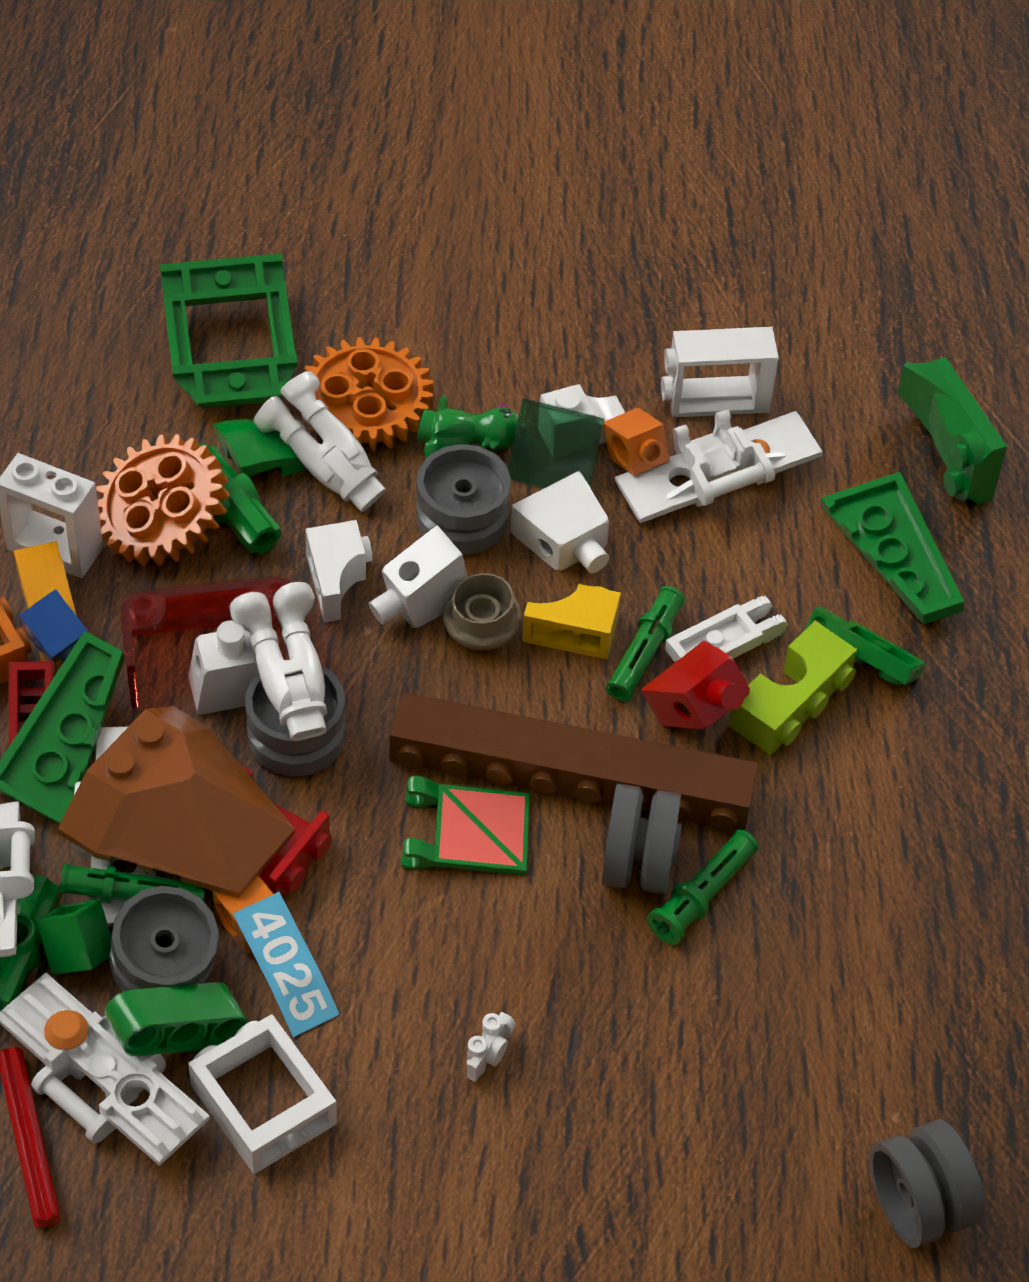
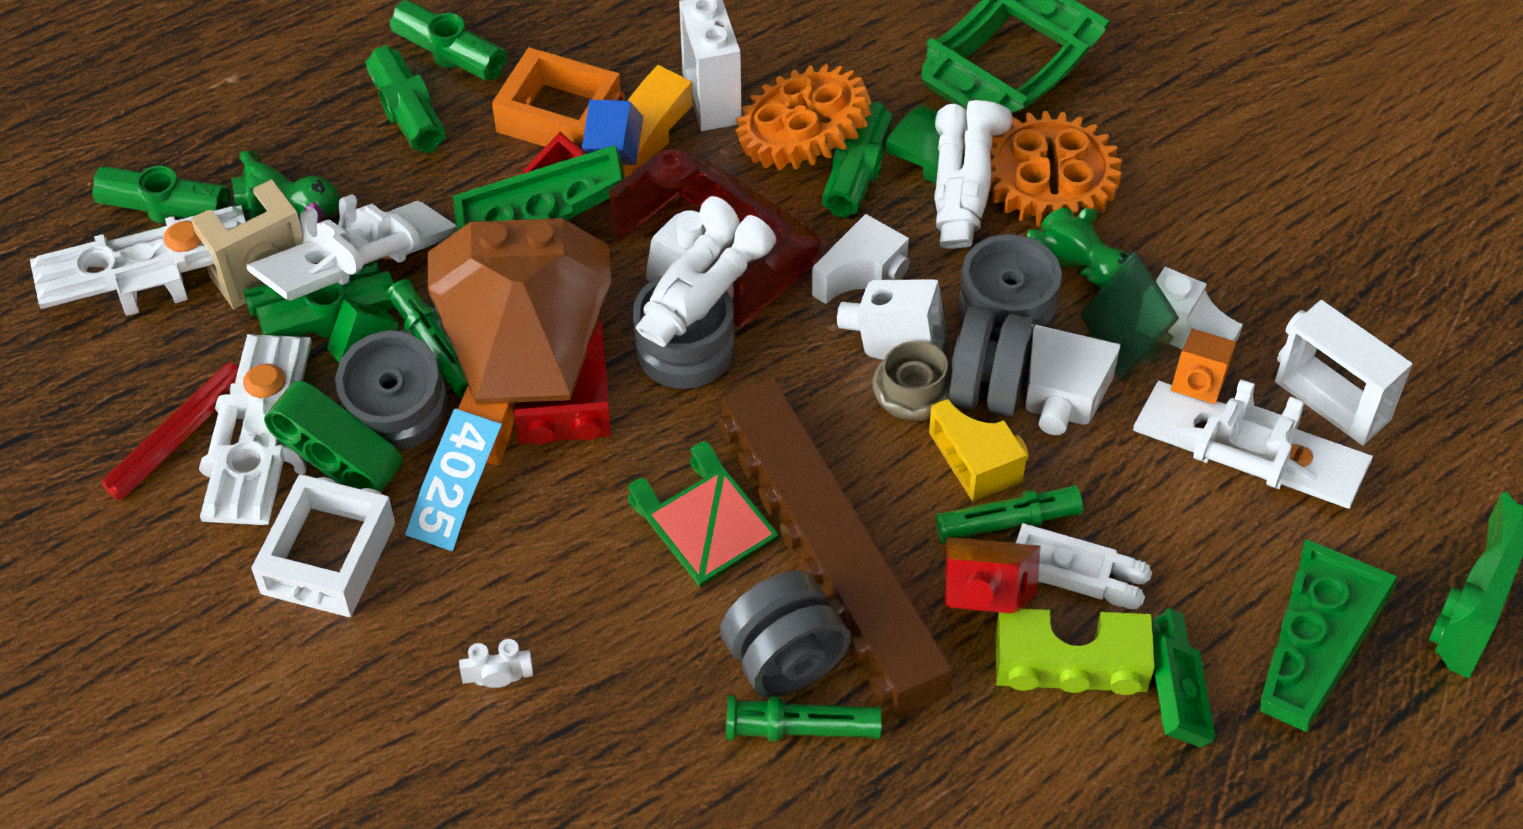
camera: 55 degrees right, 0 degrees up
none -> dark grey wheel [949,306,1034,418]

